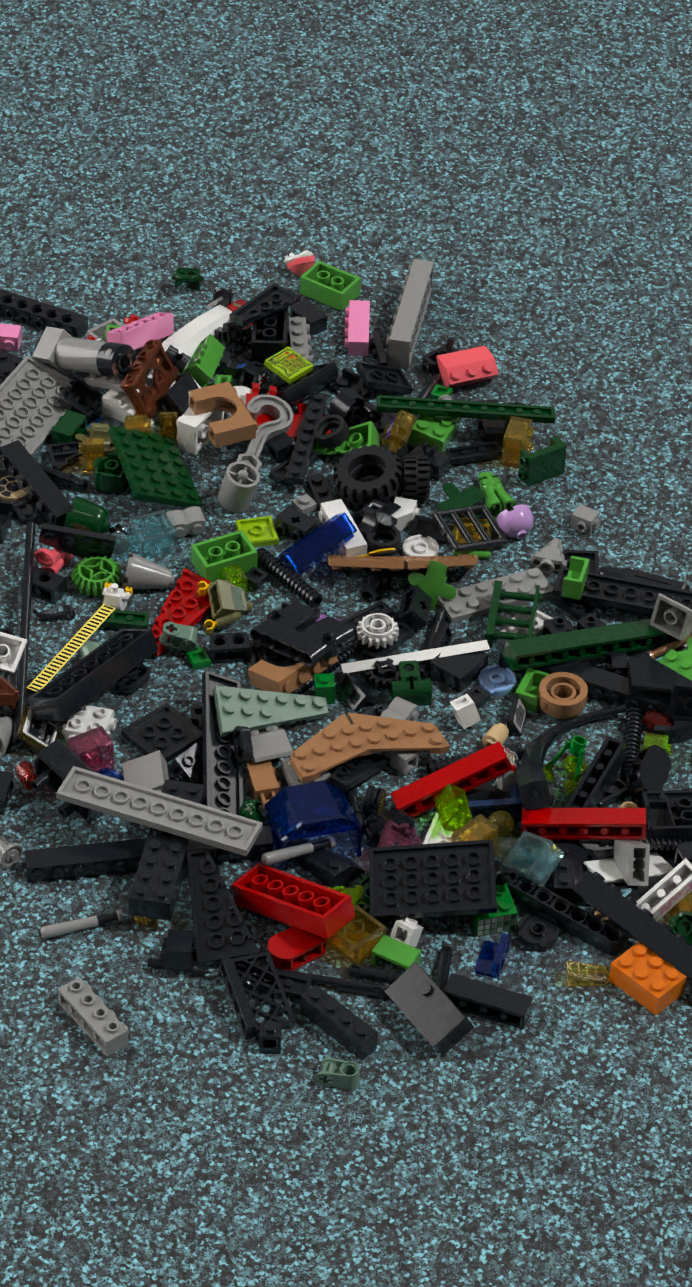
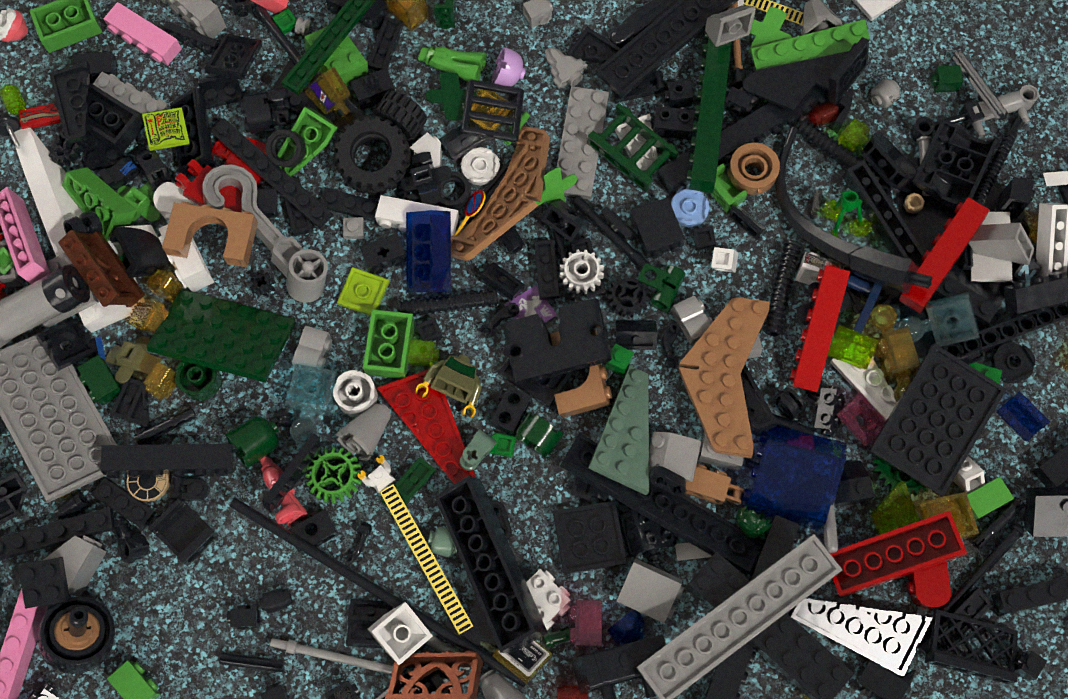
camera: 55 degrees left, 30 degrees up
white sticker [341,640,490,674] -> none
black axle [436,946,453,990] -> none
tan brick [482,723,509,748] -> none
bright green panel [562,556,590,600] -> none
none -> clear neon green brick [0,85,25,115]
none -> black gear [250,272,276,297]
none -> white brick [333,370,378,417]
none -> black plate [480,262,525,301]
none -> dark green brick [515,411,564,458]

